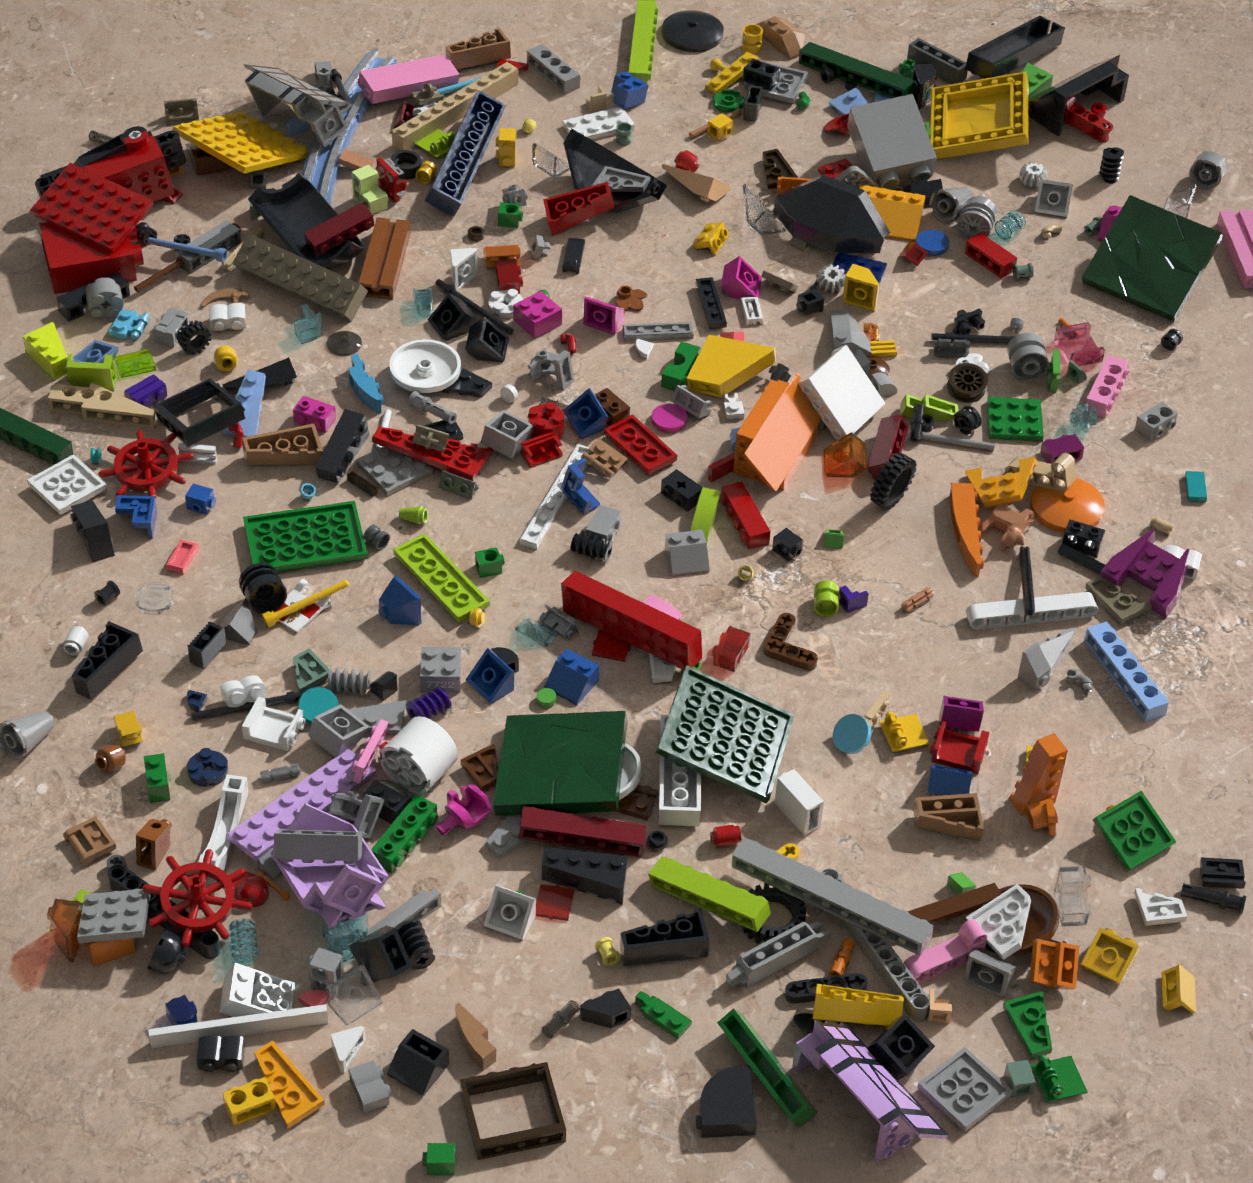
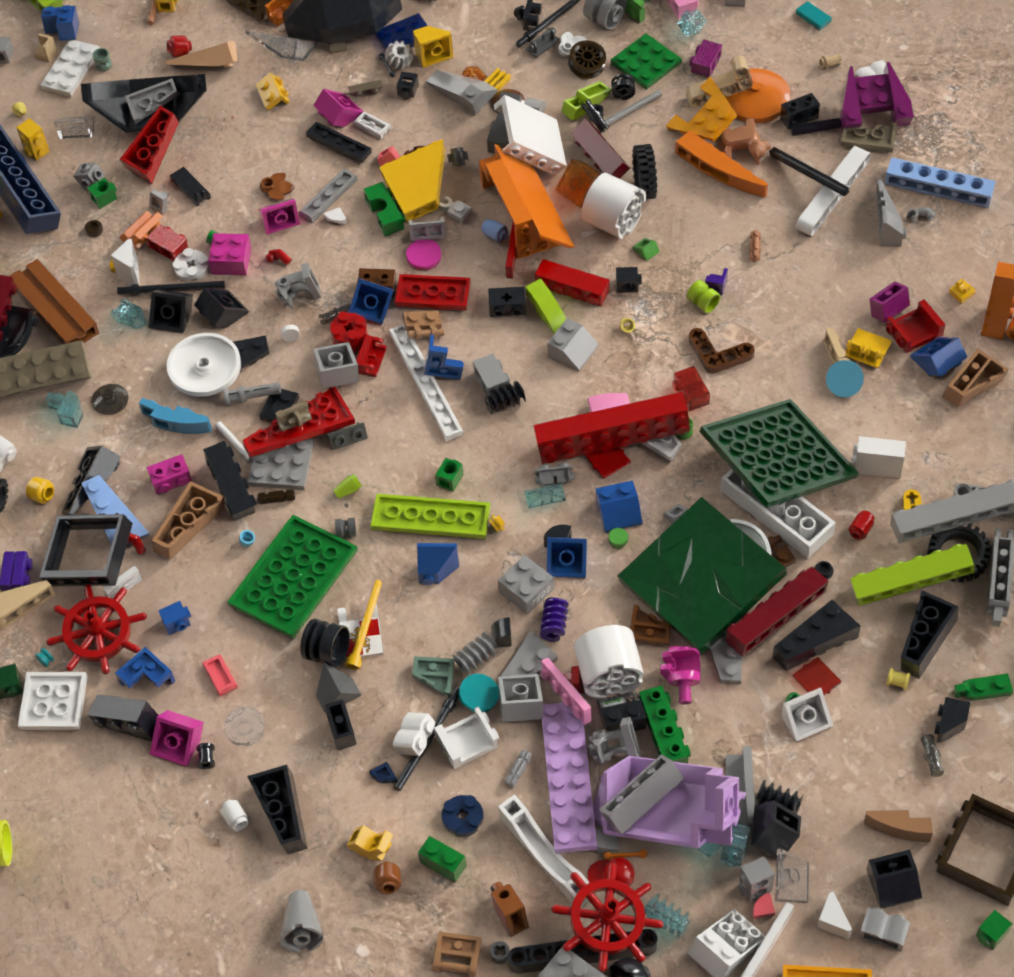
camera: 40 degrees left, 10 degrees up
none -> dark pink slope [150,710,204,766]
none -> white brick [582,173,646,239]

